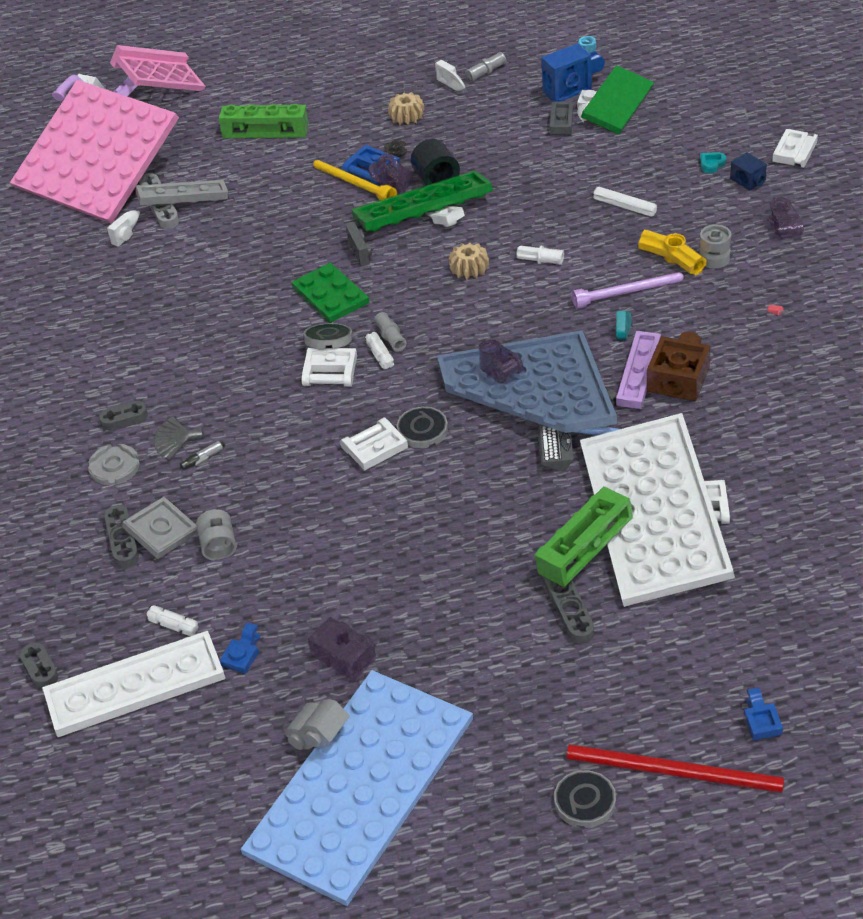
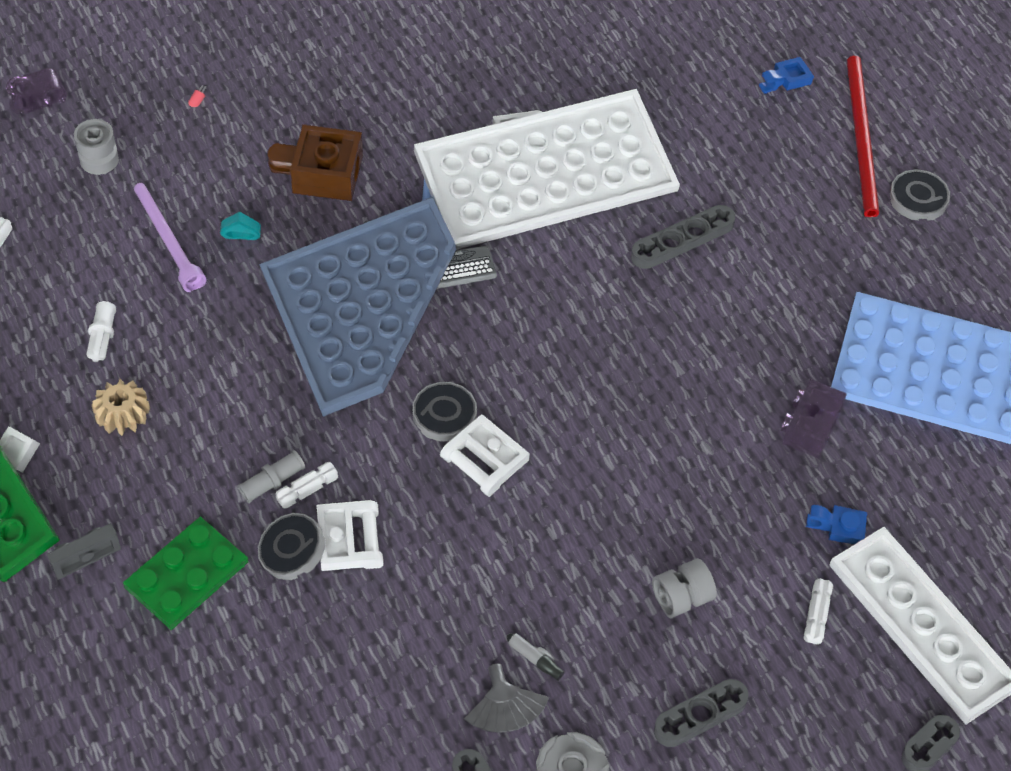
camera: 110 degrees left, 10 degrees up
light grey plate [123,497,198,559] -> none
light grey brick [284,699,350,750] -> none
clear purple piece [478,339,524,383] -> none
bright green brick [534,486,633,587] -> none
lavender plate [616,331,661,409] -> none
yellow piece [638,230,707,276] -> none

